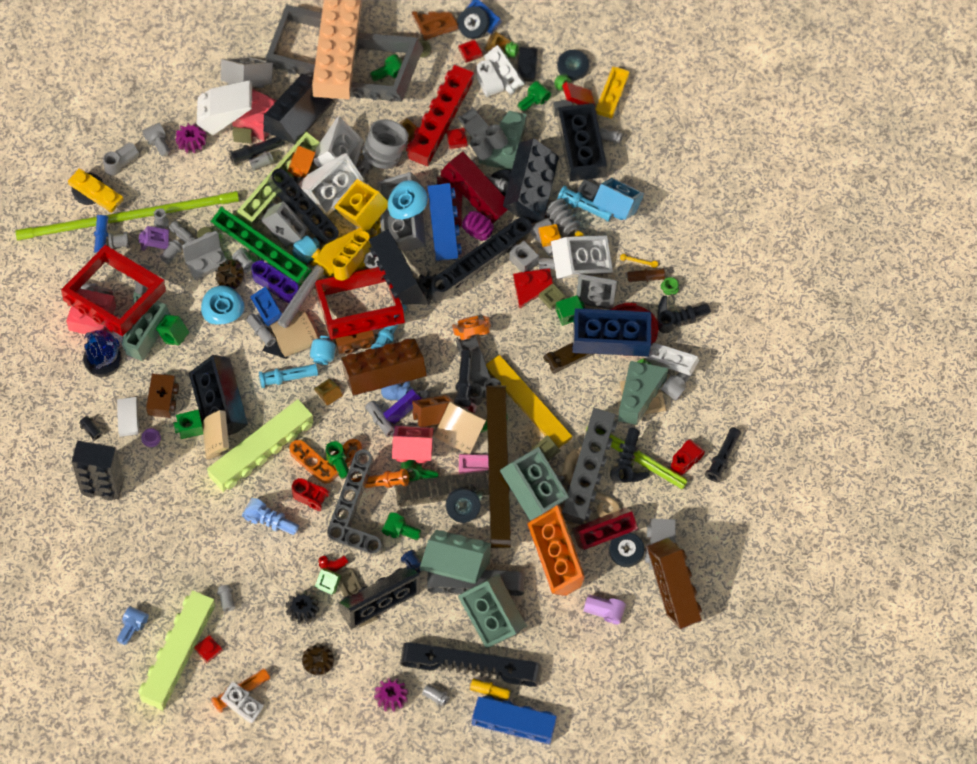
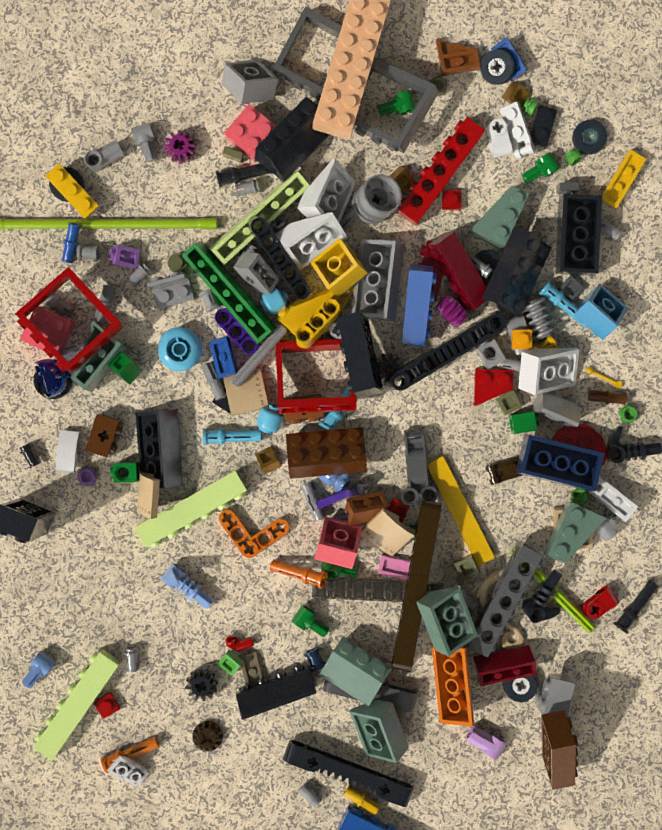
camera: 15 degrees right, 25 degrees up
light grey pin [154,208,169,229] -> none
light grey axle [169,221,197,243] -> none
white slope [197,80,252,135] -> none
dark brown gear [215,260,244,289] -> none
orange brick [287,146,315,178] -> none
red piece [292,478,330,511] -> none
green axle [325,441,349,479] -> none
dark grey beam [327,449,384,556] -> none
magenta gear [374,677,408,712] -> none
medium azure hat [388,180,428,219] -> none
black bush [445,487,481,523] -> none
orange plate [452,316,491,340] -> none
black pin [454,350,473,407] -> none
dark grey piece [457,106,508,160] -> none
red plate [458,39,482,63] -> none
red tile [562,82,595,105] -> none

